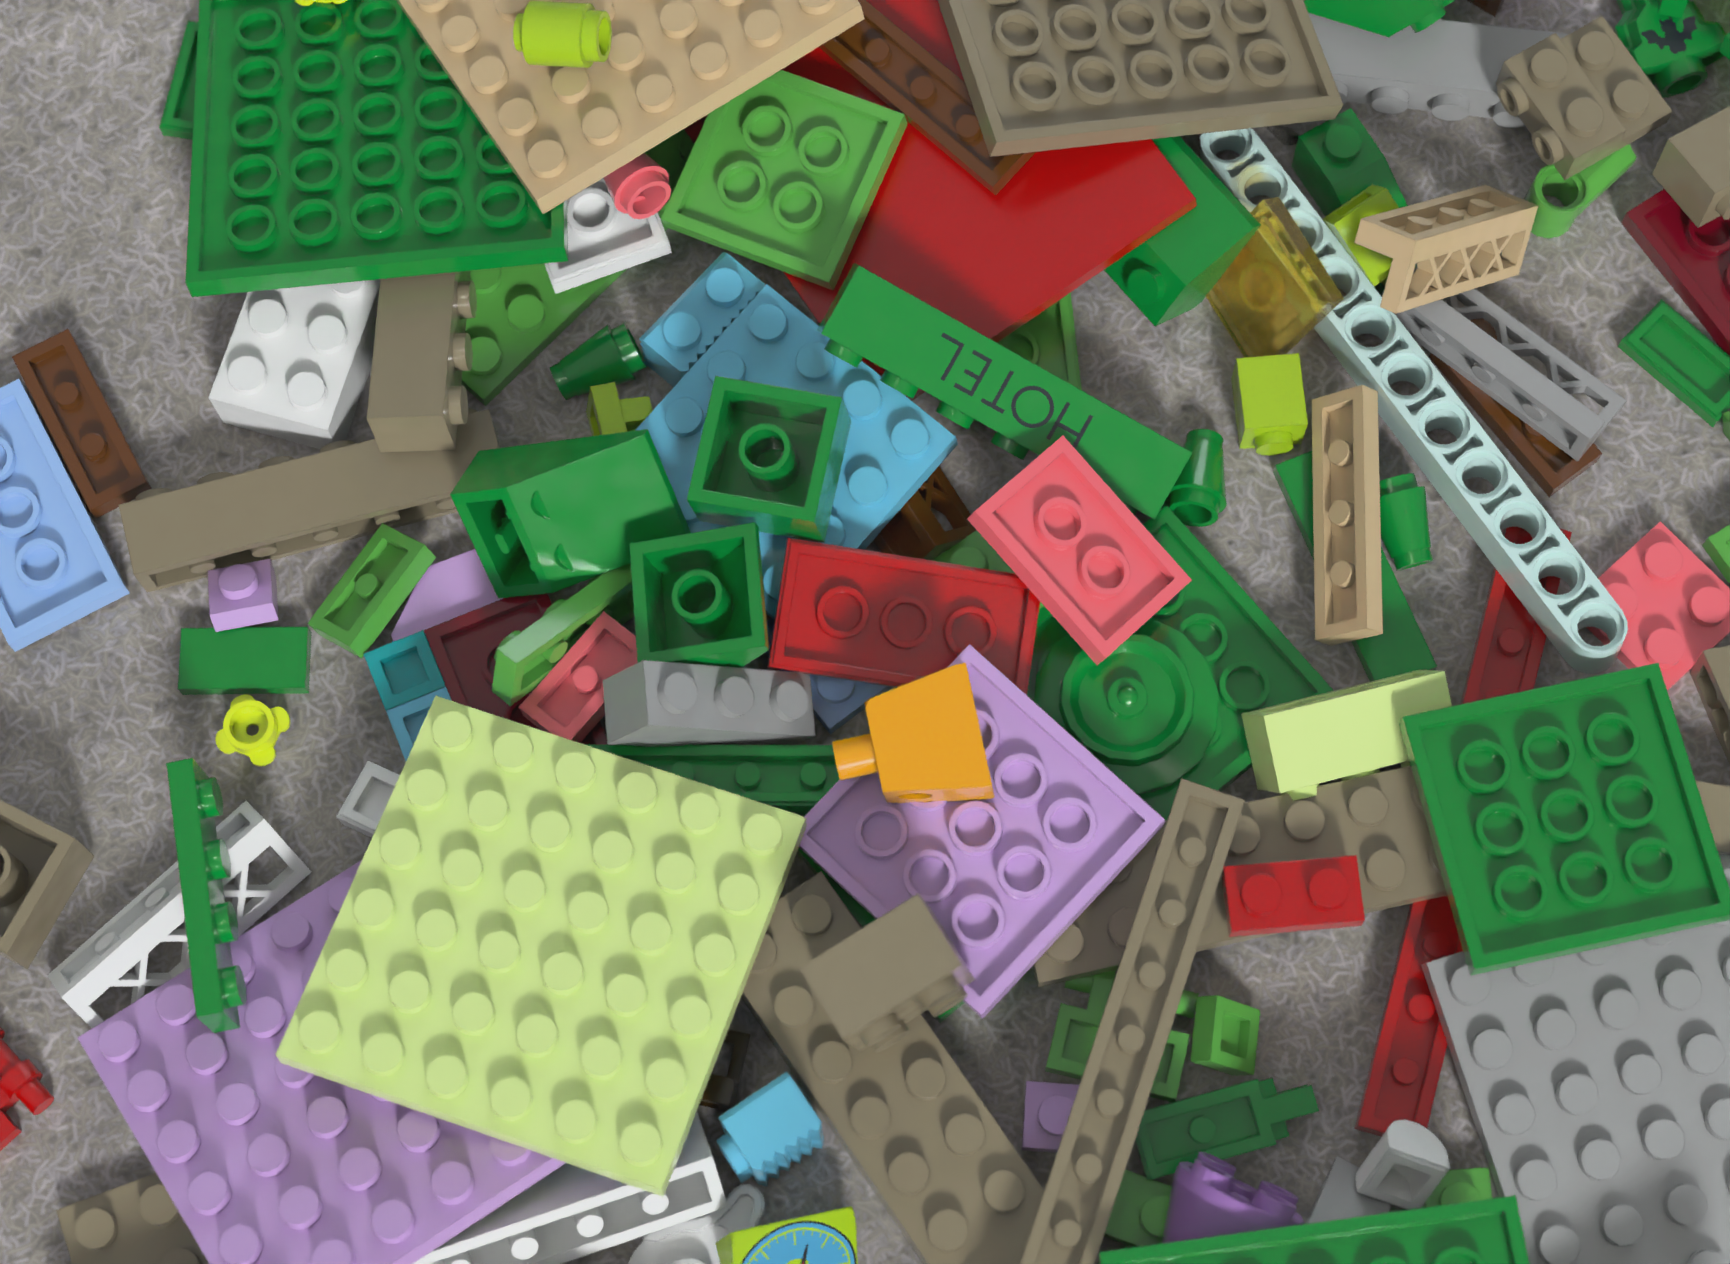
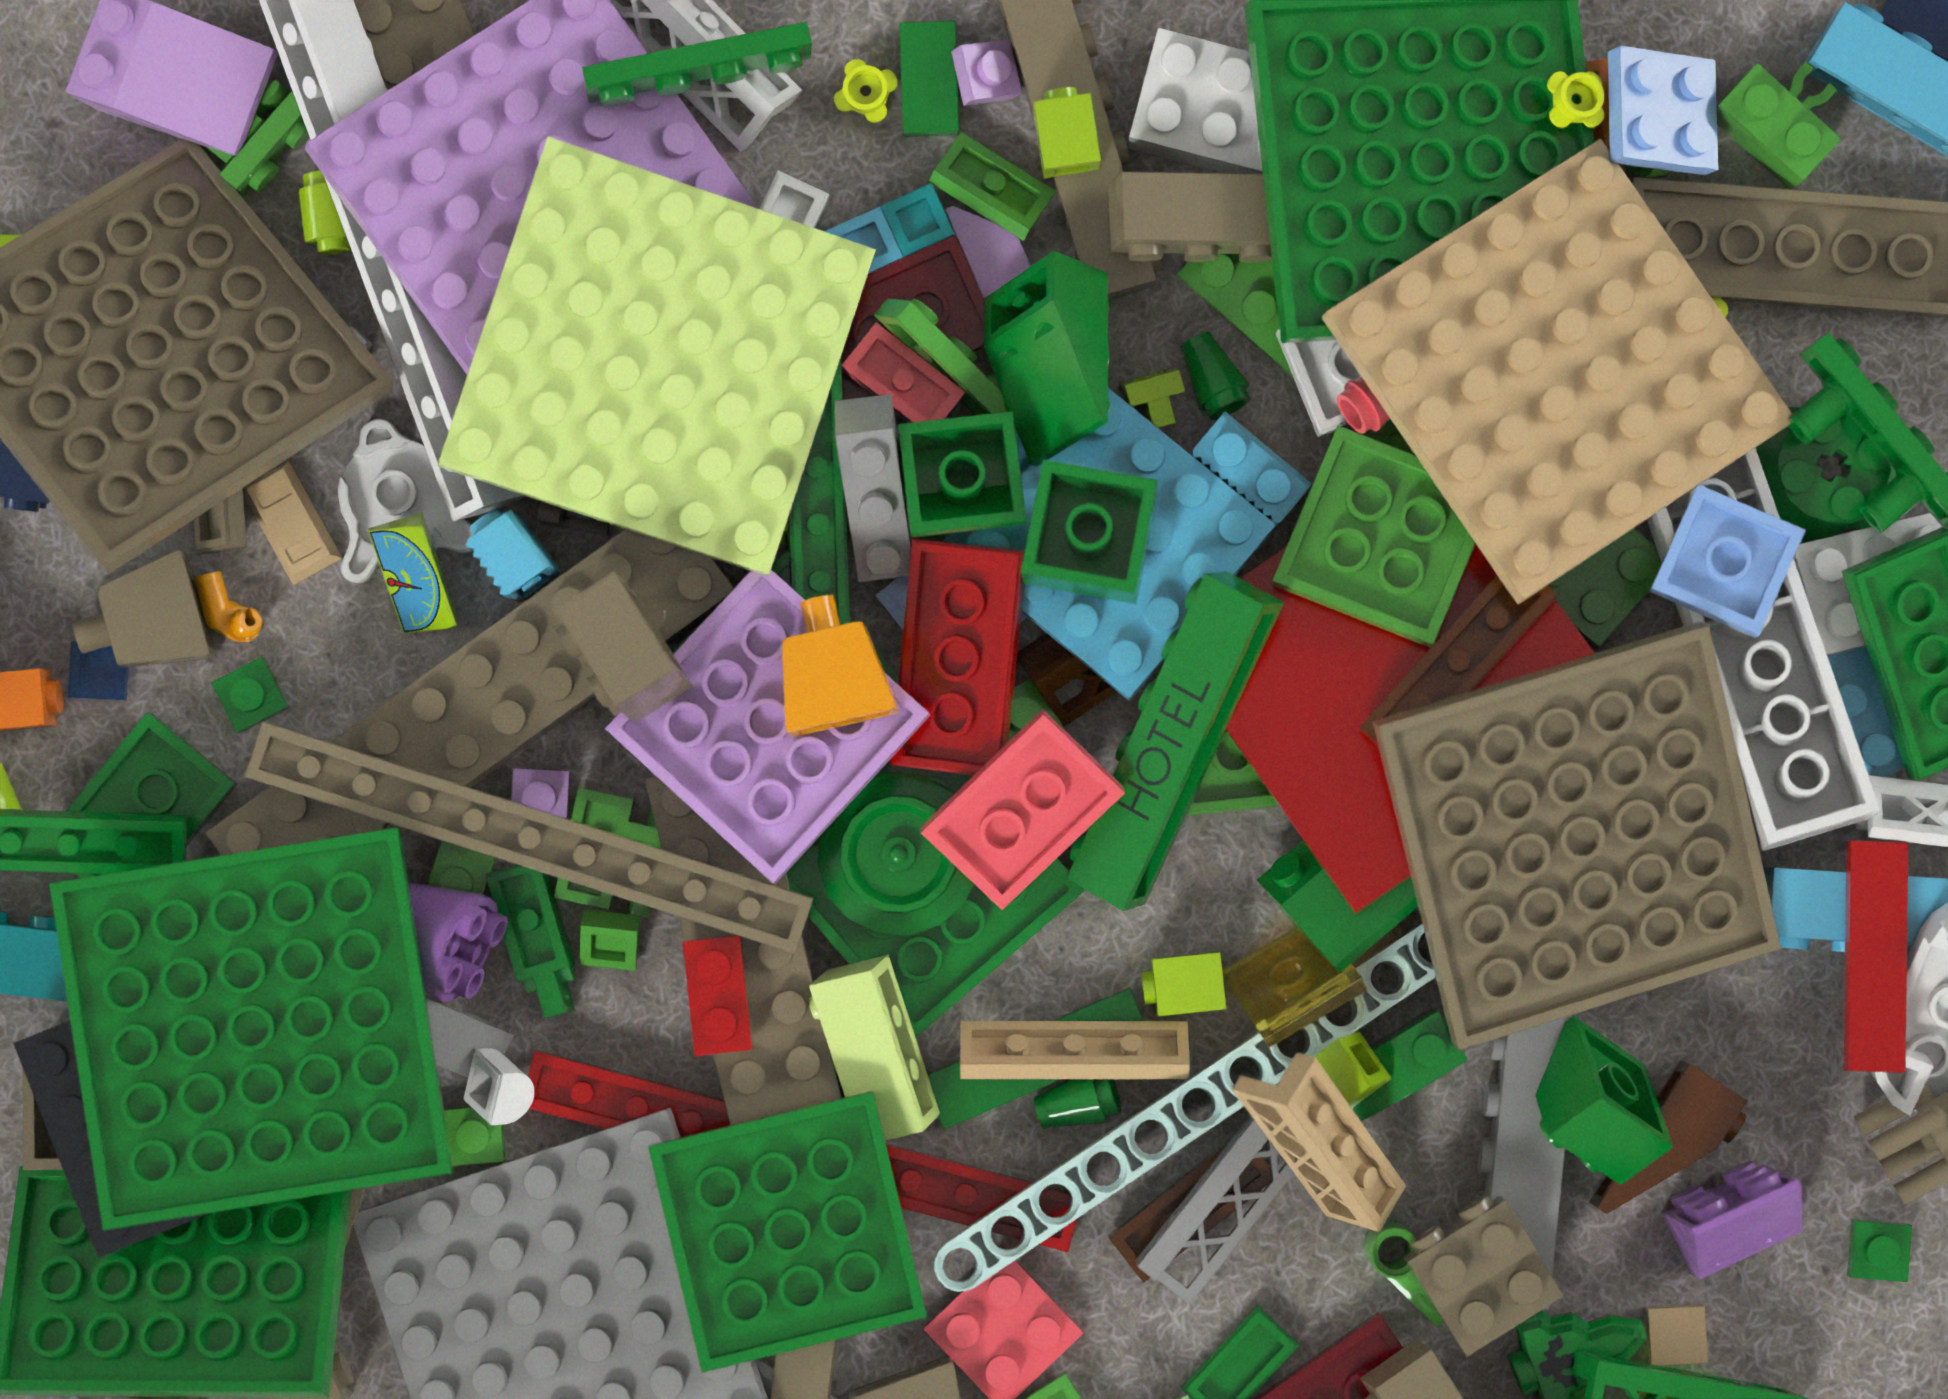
camera: 90 degrees right, 15 degrees up
lime brick [513,1,612,68] -> none
green cone [1165,429,1227,527] -> none
none -> lime brick [1033,87,1101,179]

